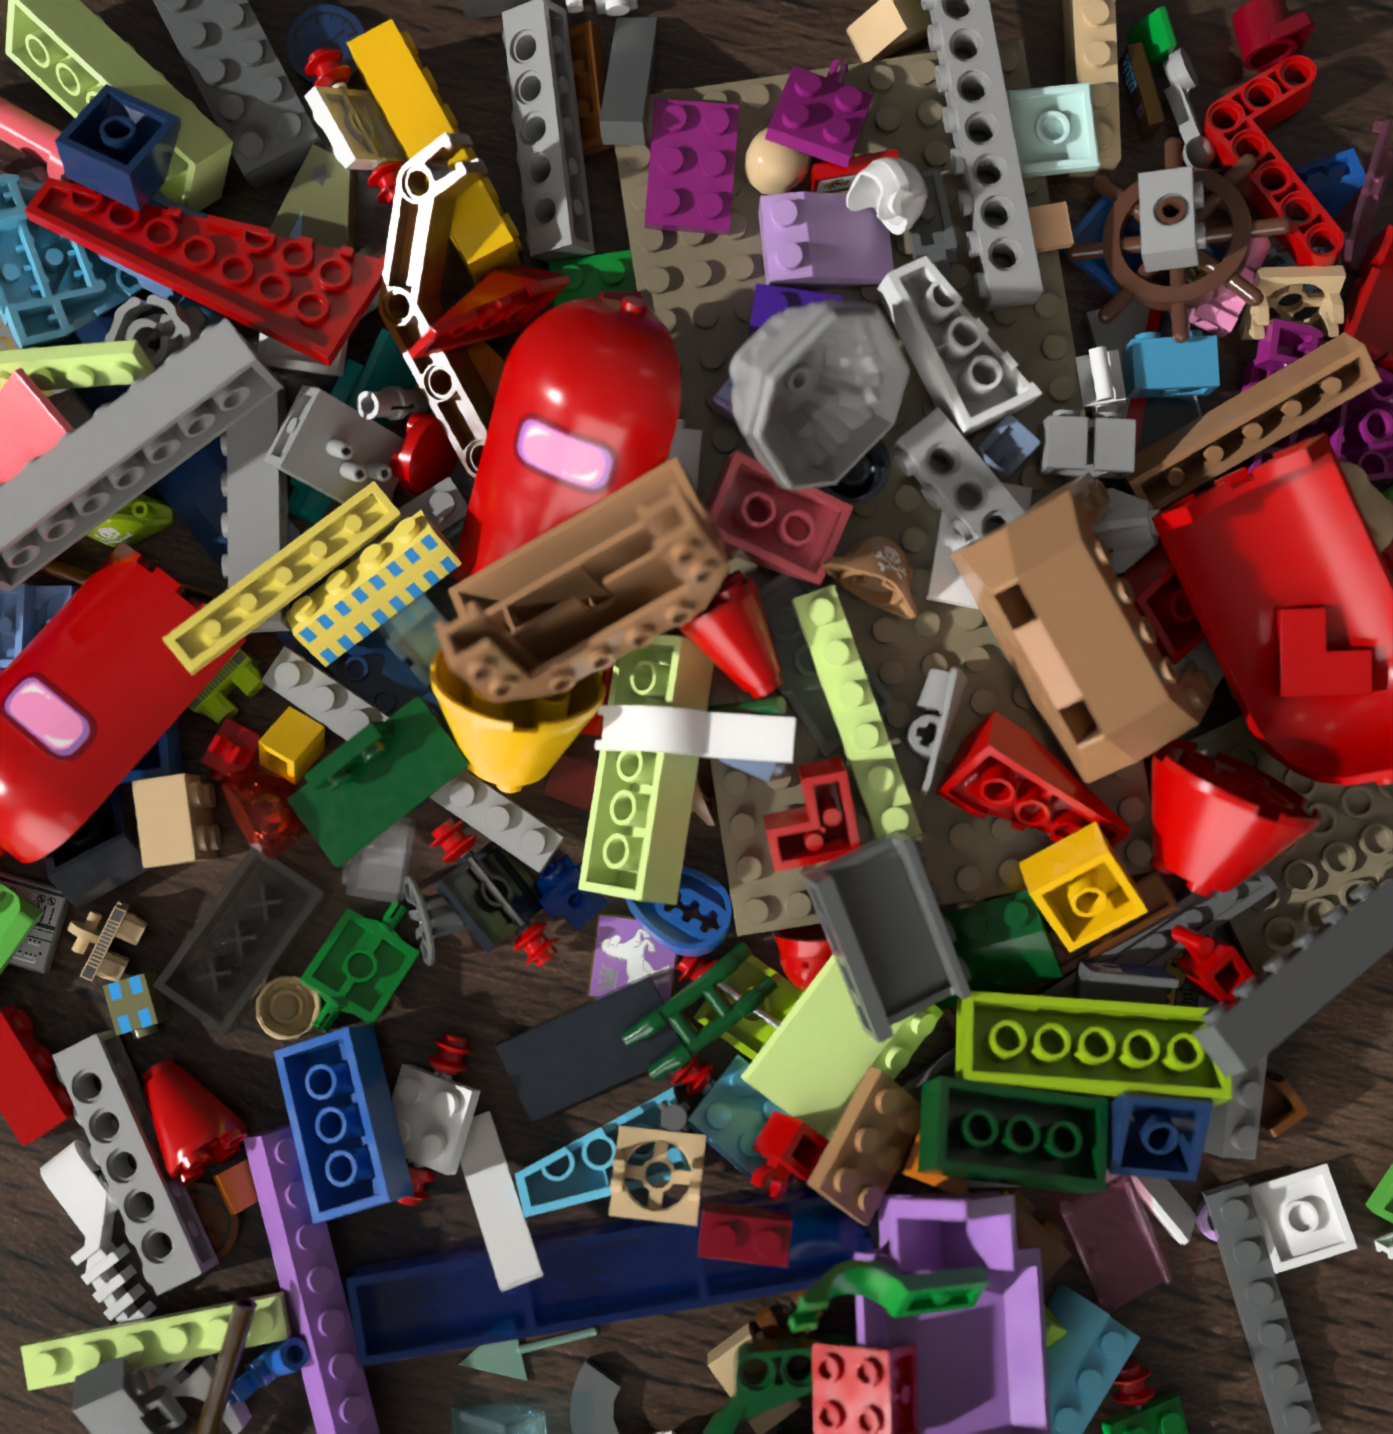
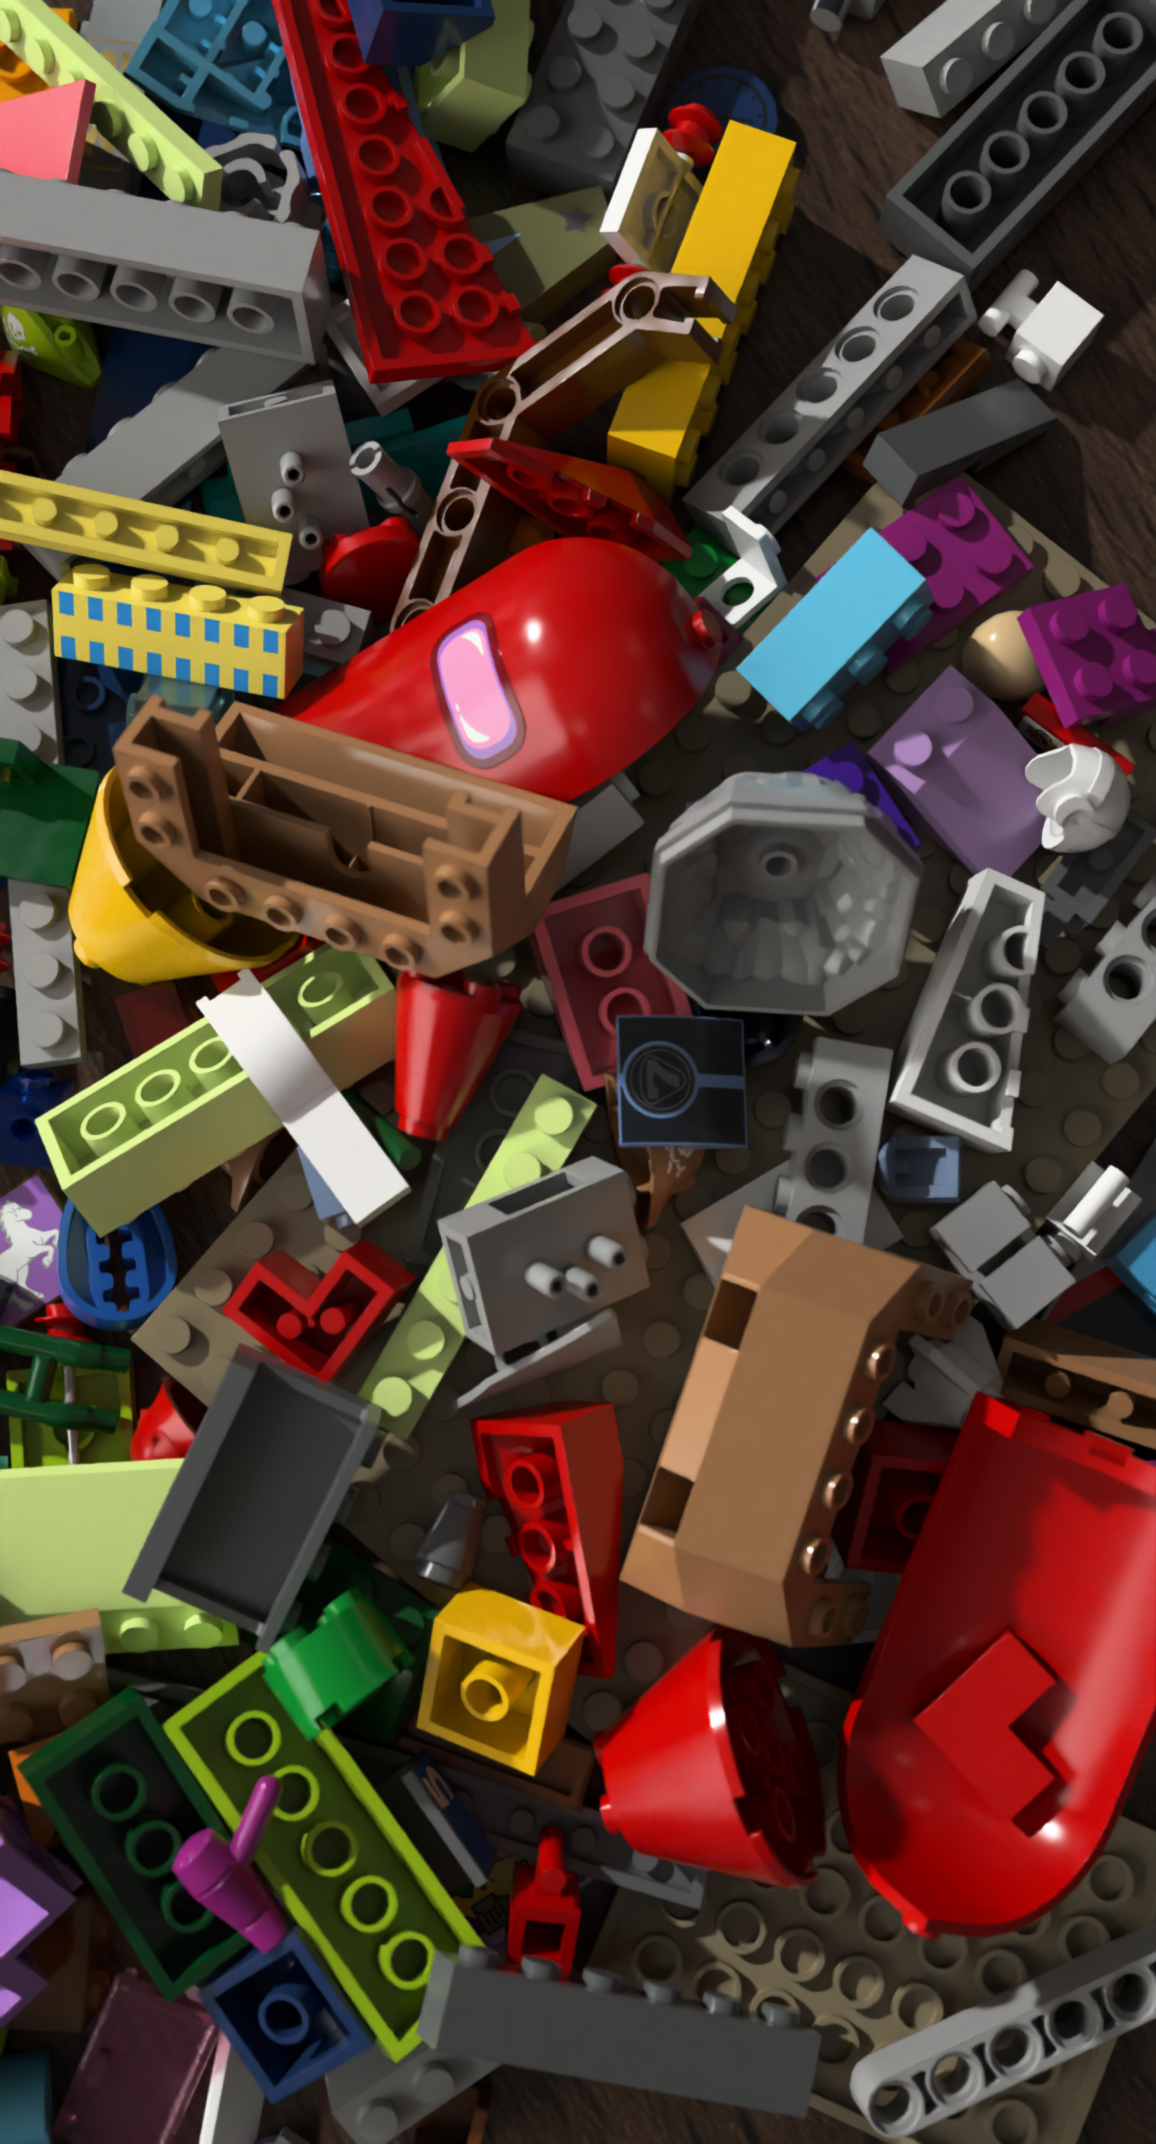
camera: 55 degrees right, 5 degrees down
none -> magenta piece [172,1775,287,1953]
none -> green brick [261,1586,416,1743]
none -> dark grey cone [413,1490,486,1592]
none -> light grey piece [437,1156,650,1356]
none -> black slope [616,1015,747,1150]
none -> white bracket [698,505,788,630]
none -> medium azure brick [736,527,935,735]

